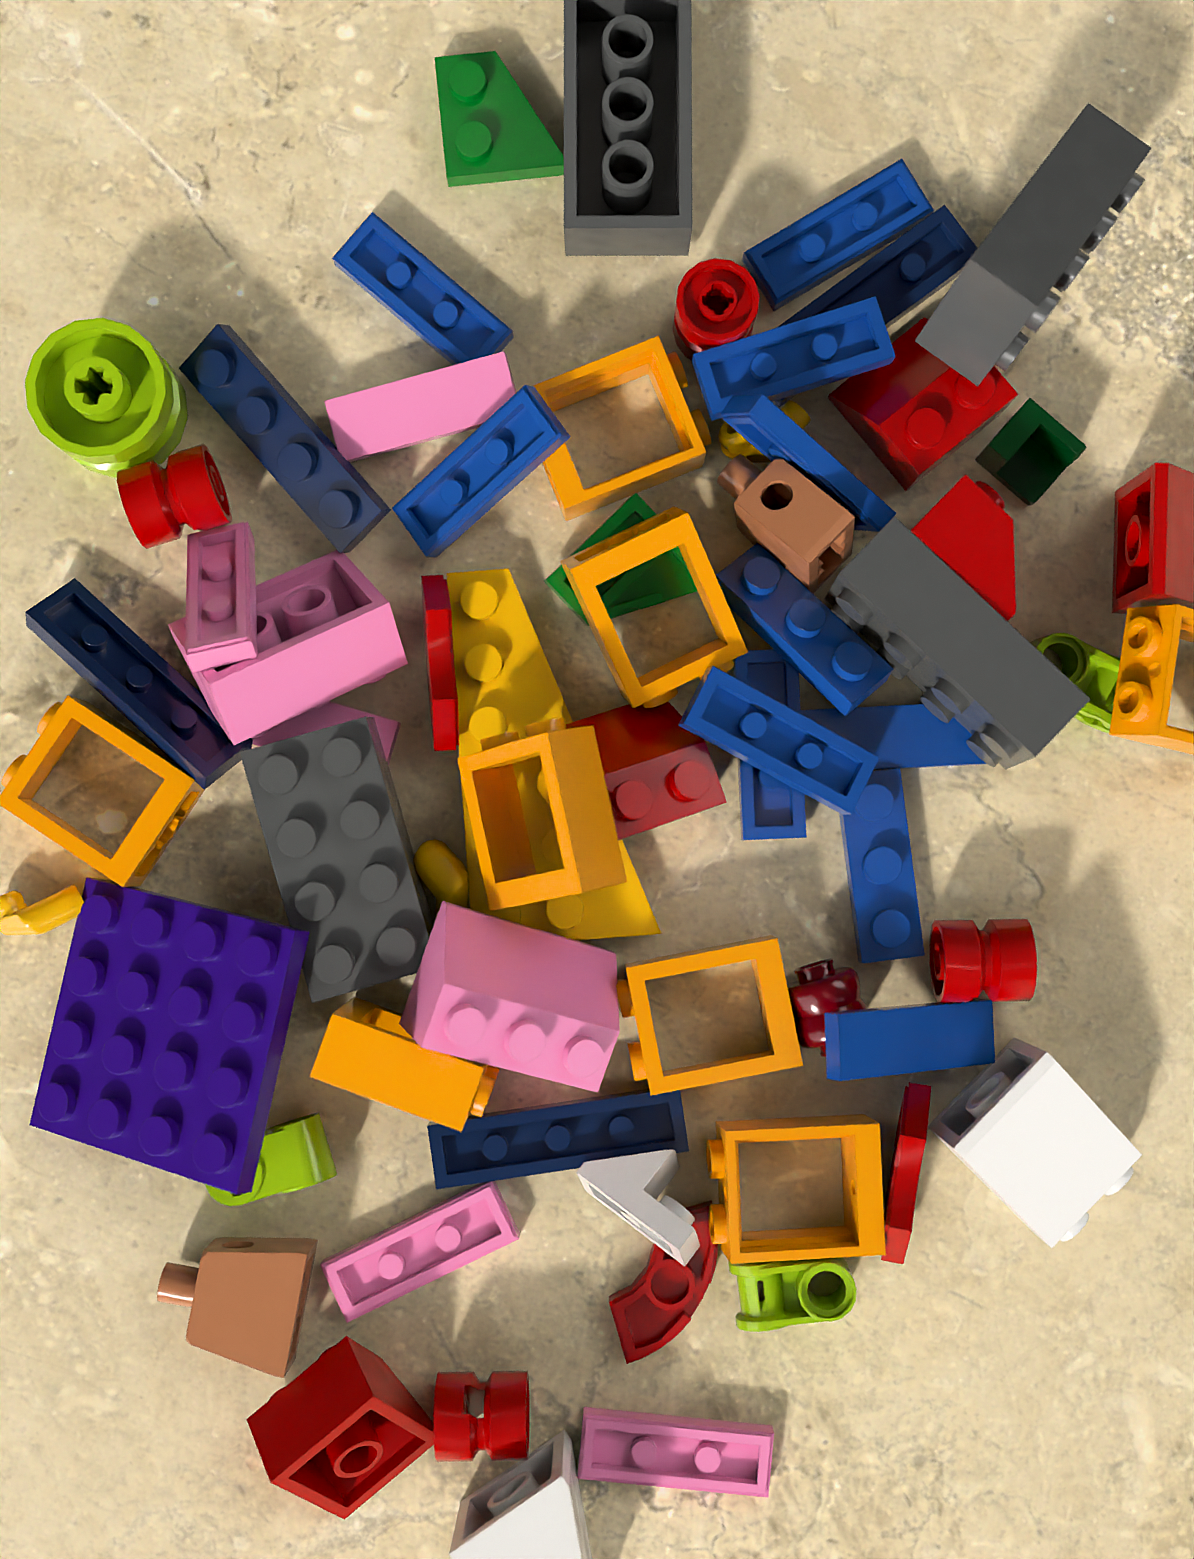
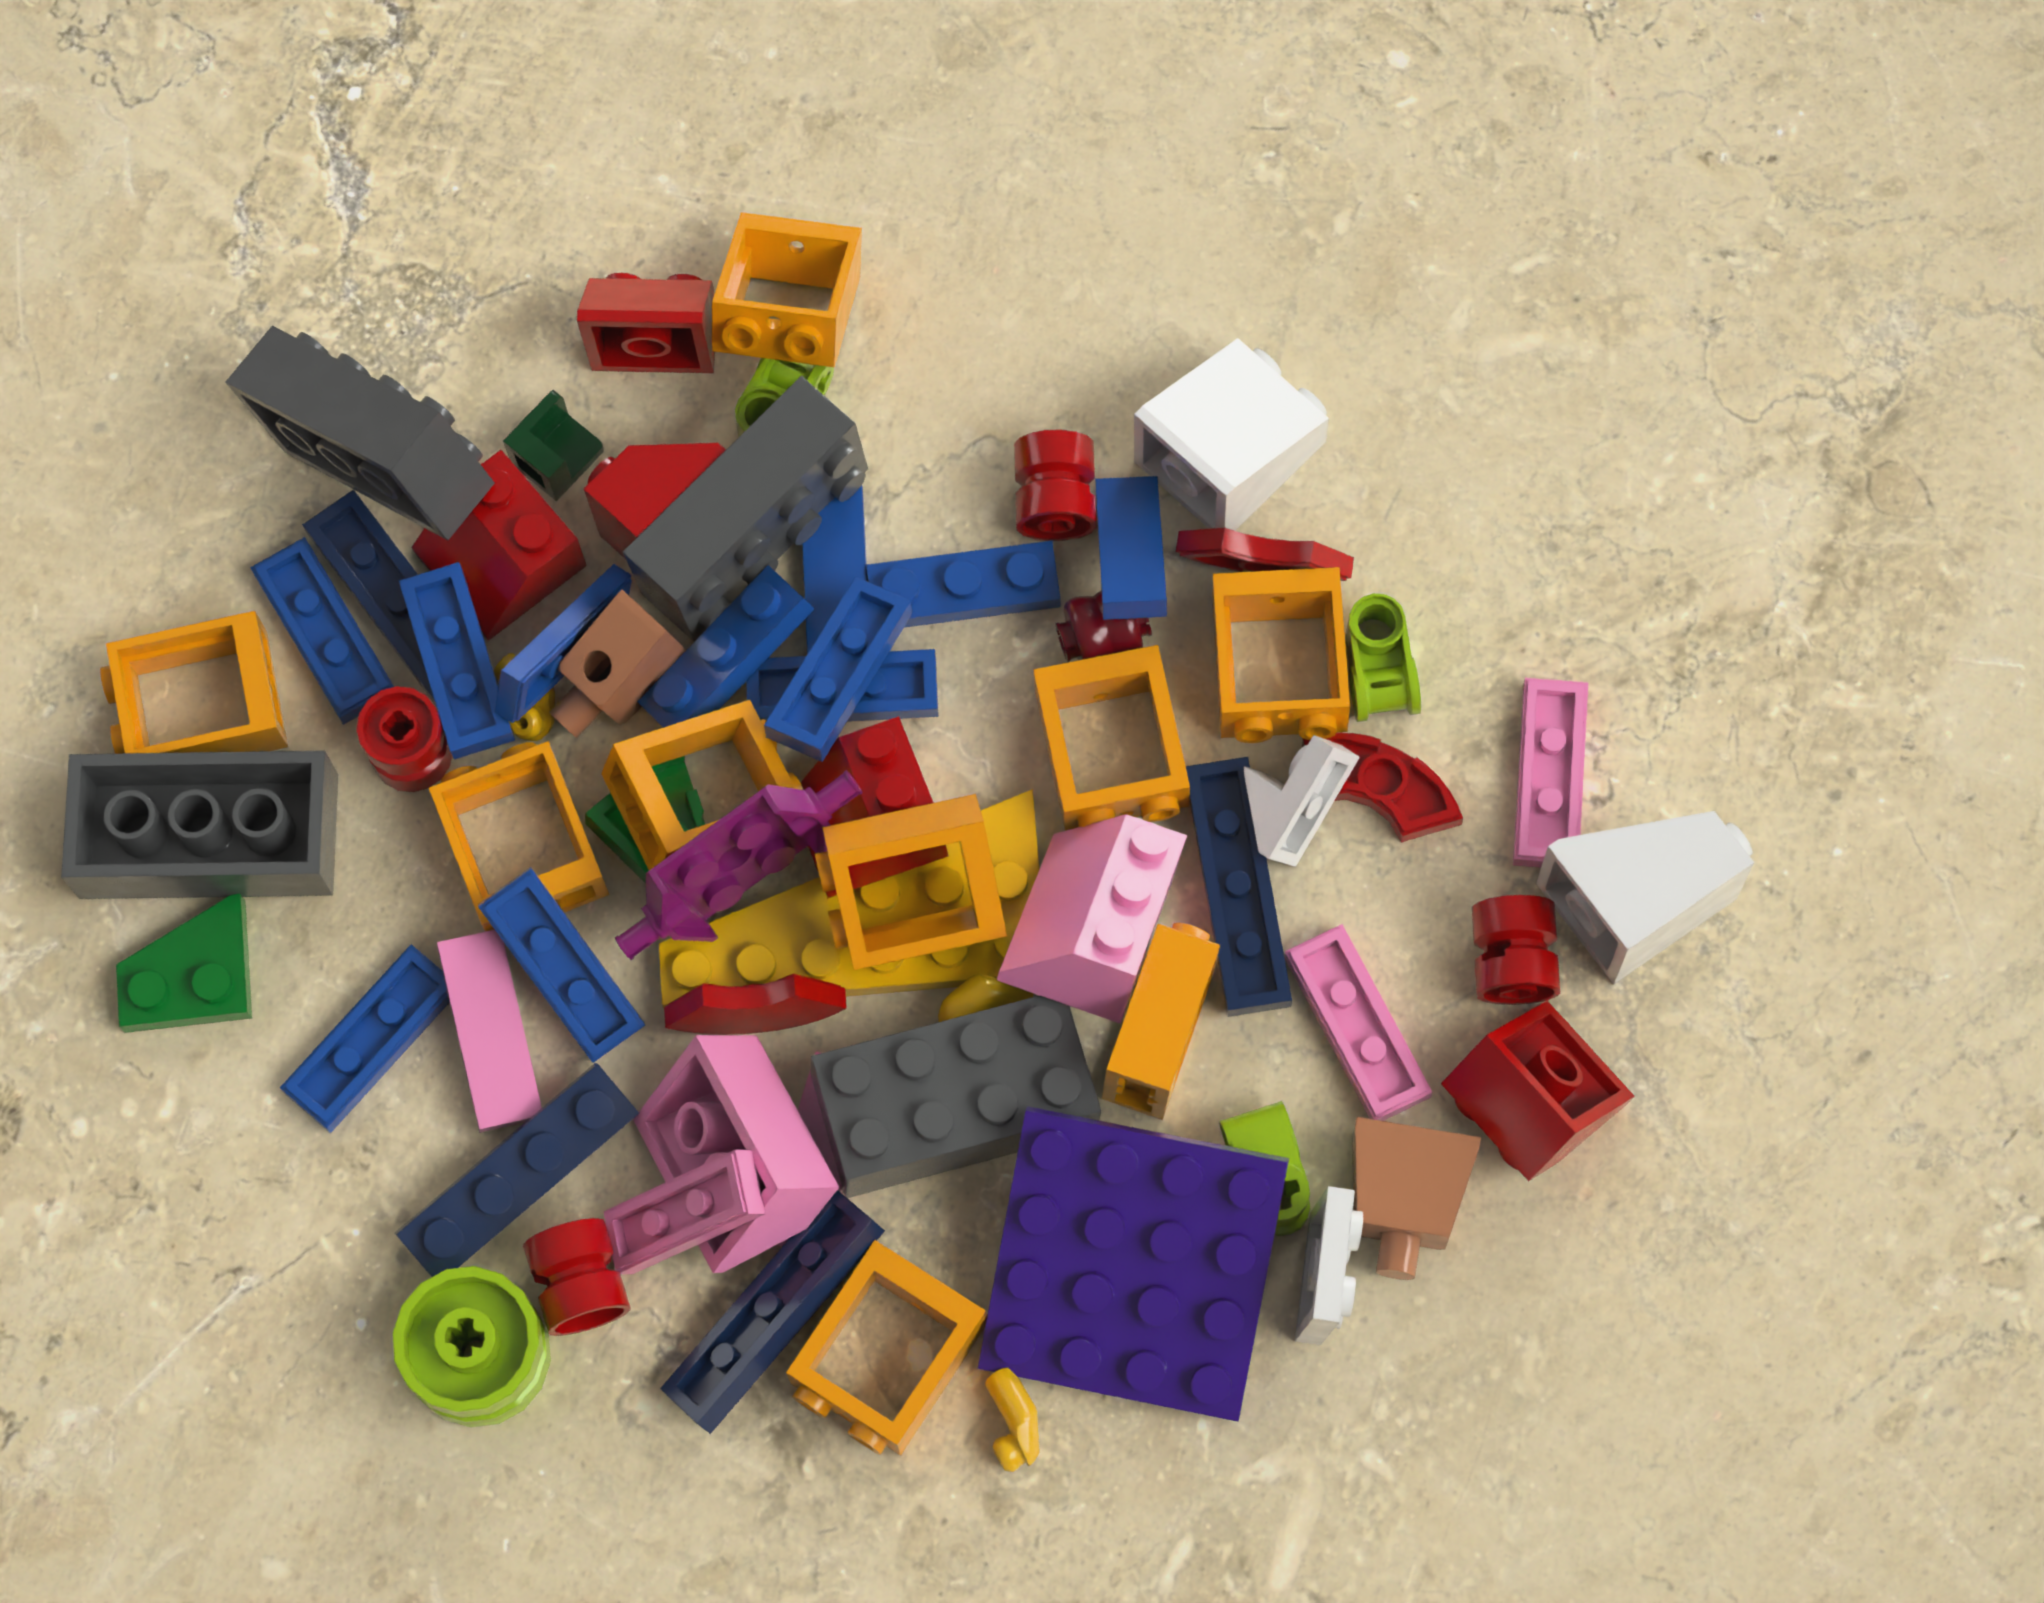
camera: 90 degrees left, 15 degrees down
none -> light orange window [100,611,288,754]
none -> magenta plate [615,770,863,960]
none -> white plate [1295,1186,1363,1345]

